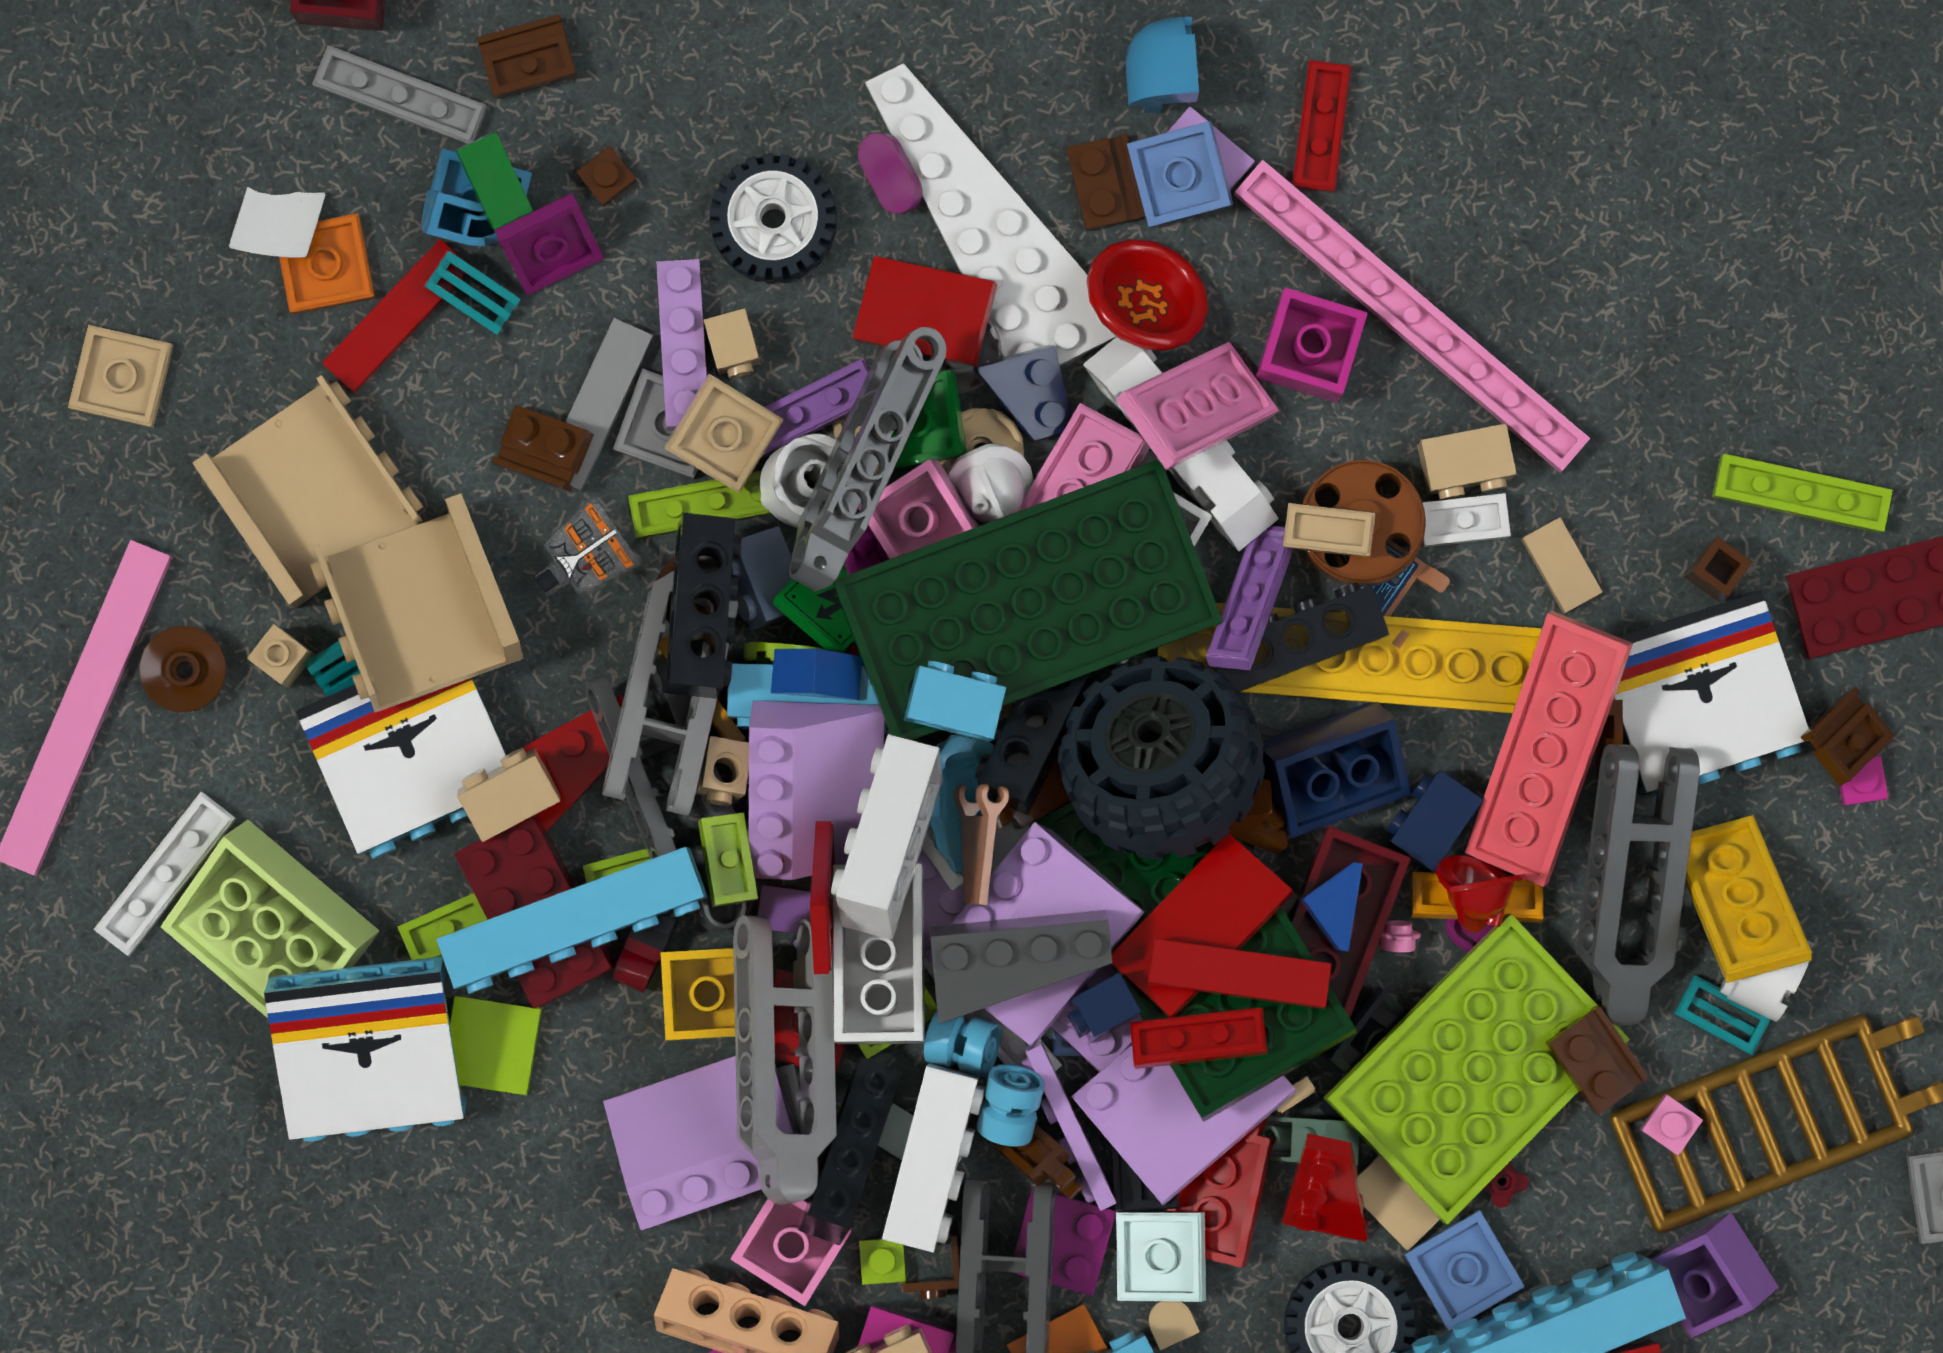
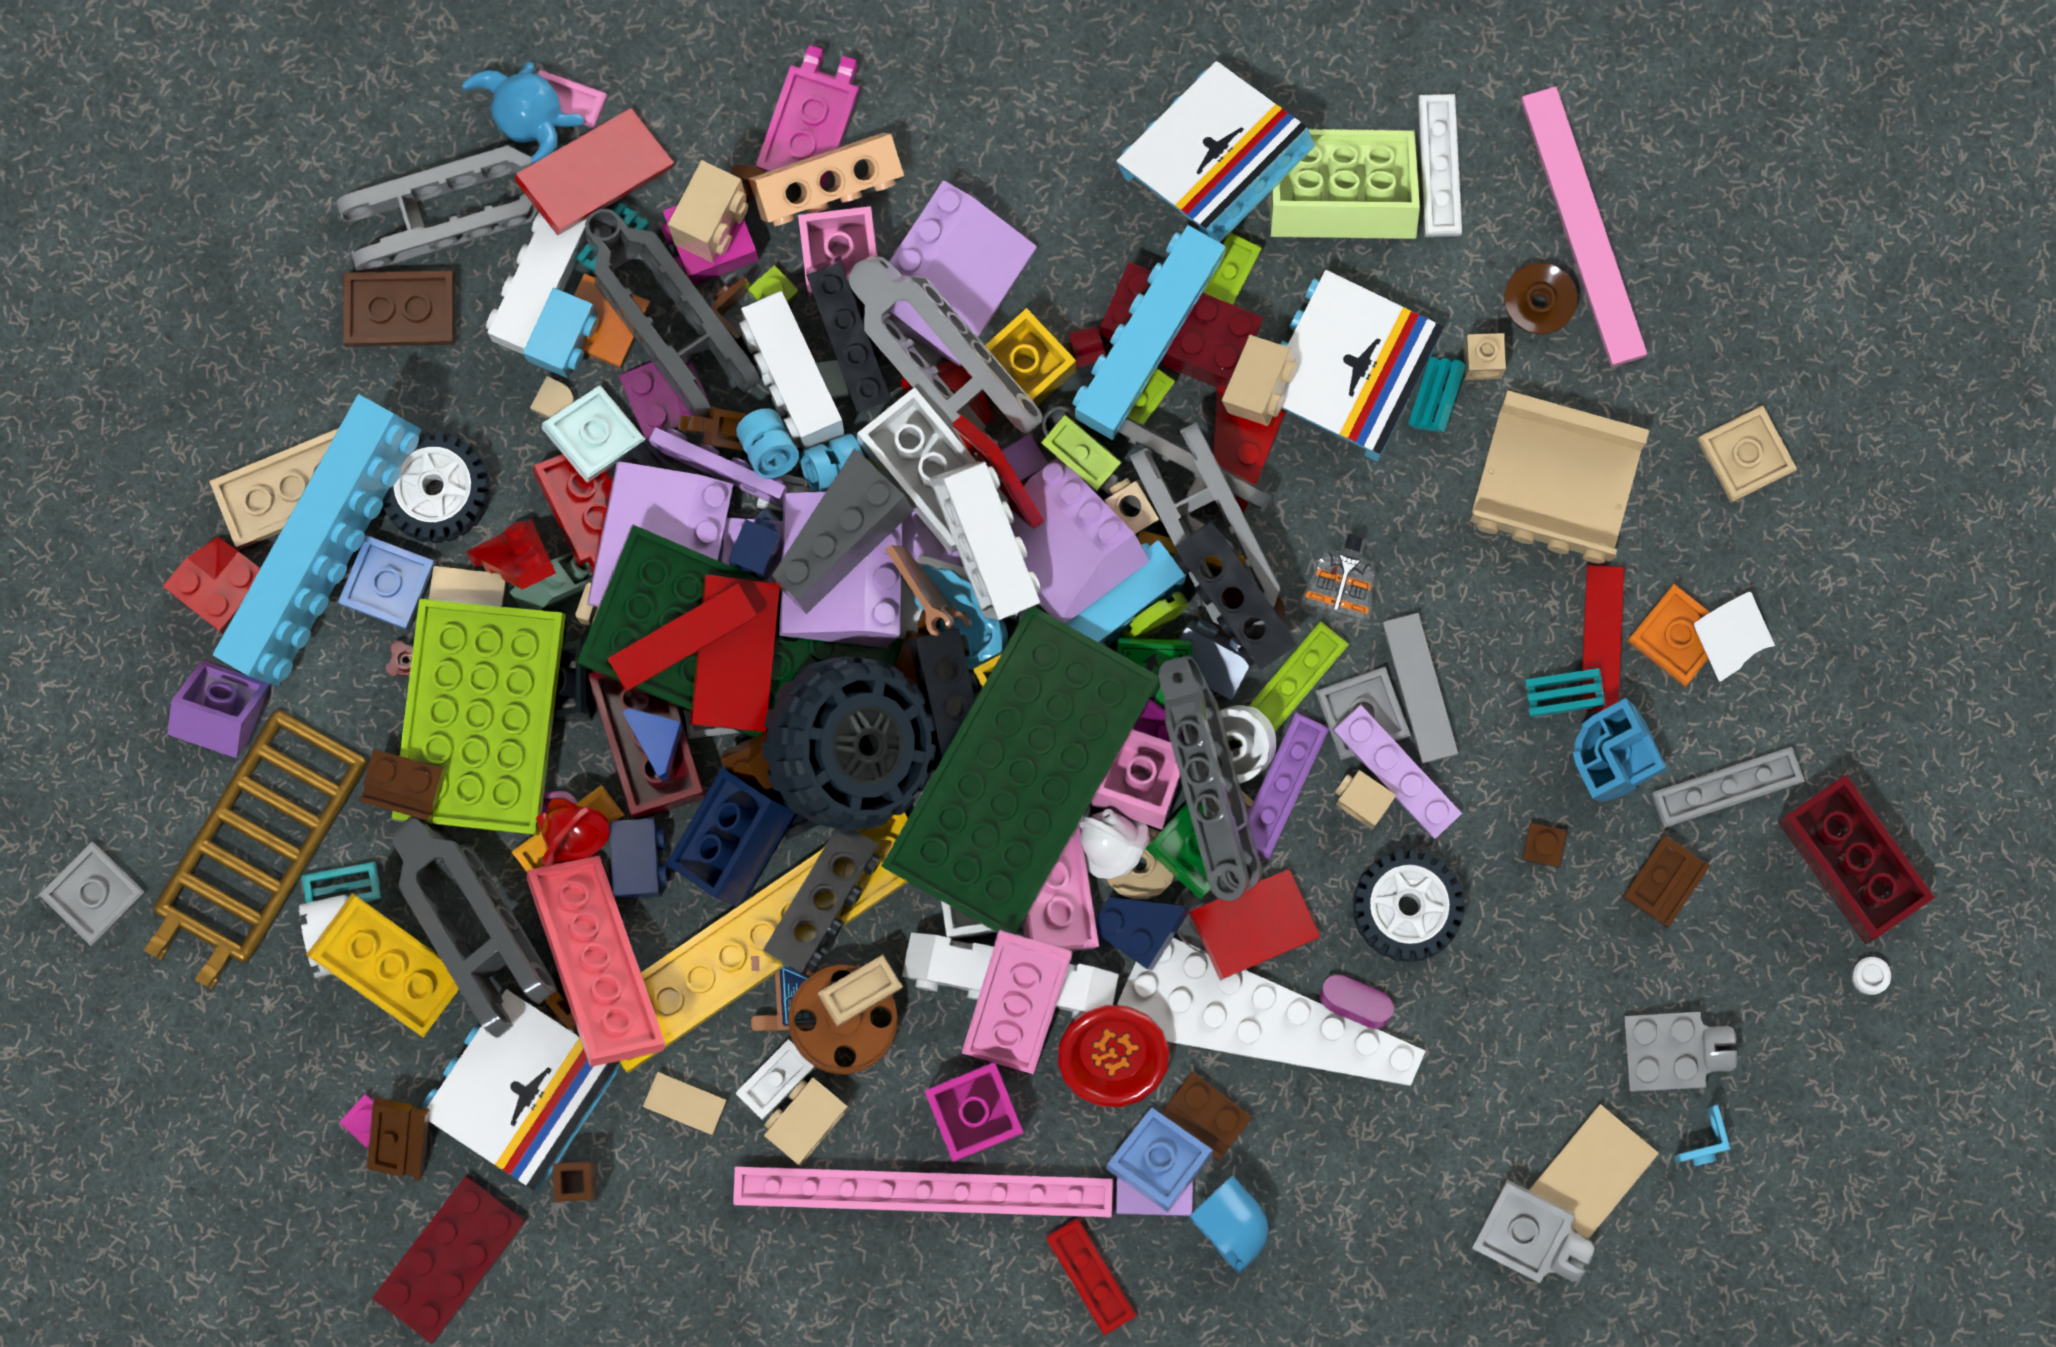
camera: 140 degrees right, 5 degrees down
tan panel [310,493,524,712] -> none
lime tile [450,996,542,1096] -> none
green tile [455,132,533,230] -> none
reddish brown plate [492,405,594,492] -> none
magenta plate [494,193,604,296] -> none
tan tile [664,374,784,493] -> none
blue slope [771,649,862,701] -> none
medium azure brick [904,661,1006,742] -> none
red tile [1130,1007,1268,1069] -> none
medium lavender tile [1206,526,1294,670] -> none
bright pink plate [1381,920,1421,952] -> none
bright pink plate [1640,1094,1703,1156] -> none
lime plate [1712,453,1893,534] -> none

